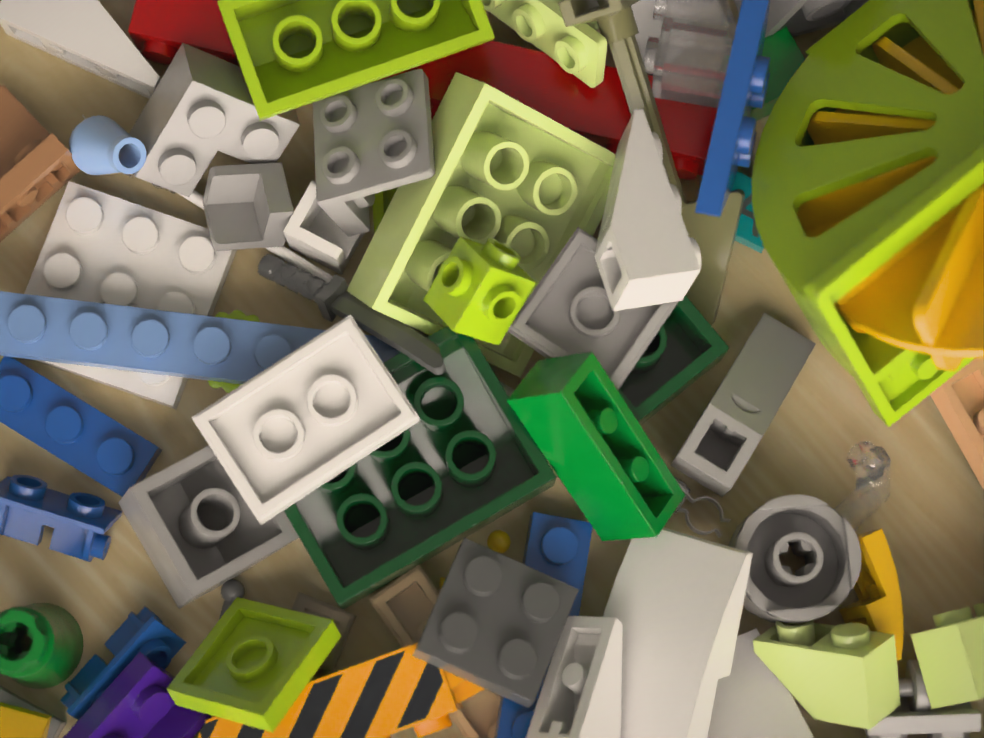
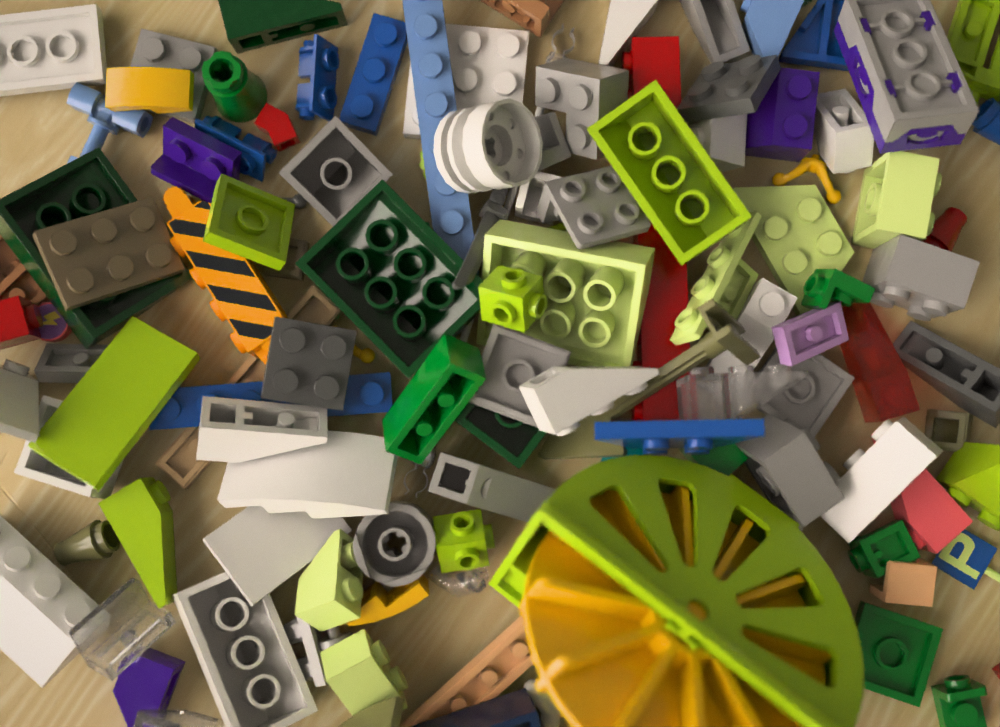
camera: 80 degrees right, 5 degrees up
light blue cone [69,115,147,175] -> none
white tile [191,314,420,525] -> none
none -> red piece [254,102,301,152]
none -> lime brick [433,509,495,573]
none -> white wheel [434,99,543,194]

